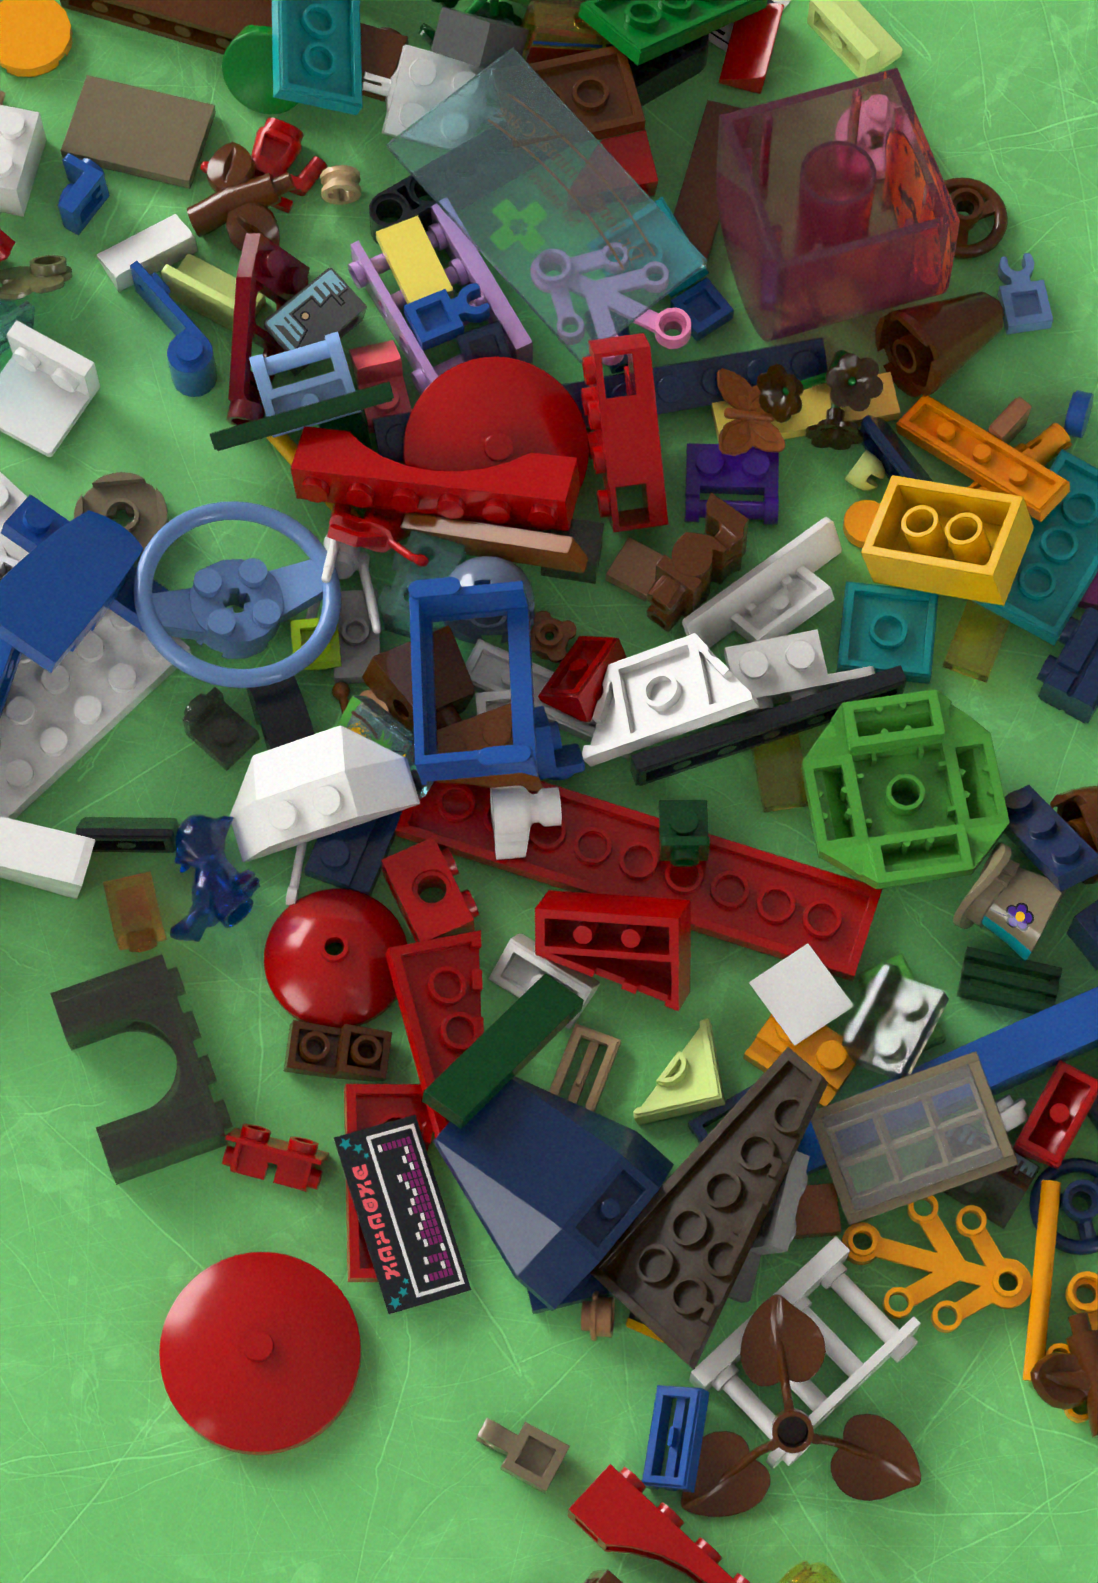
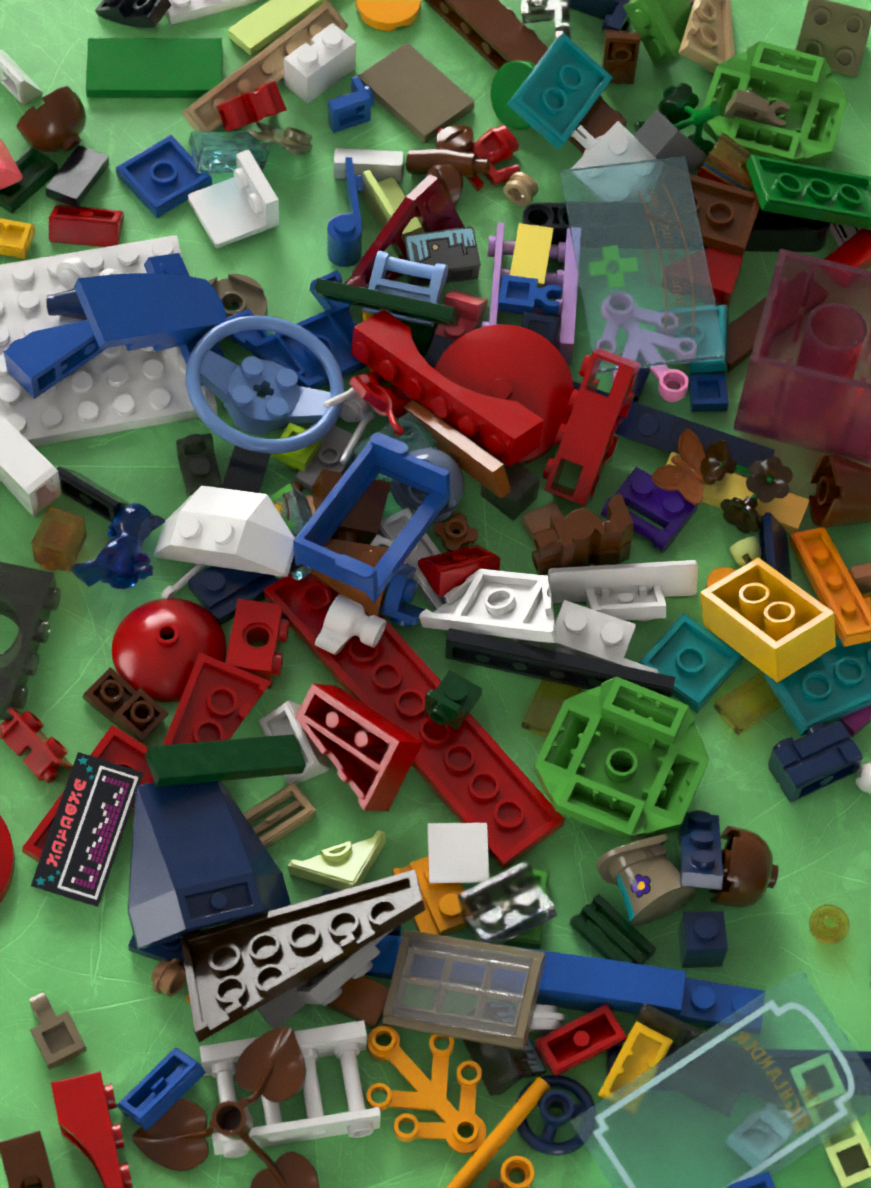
camera: 30 degrees right, 10 degrees down
none -> blue wing [226,270,366,390]

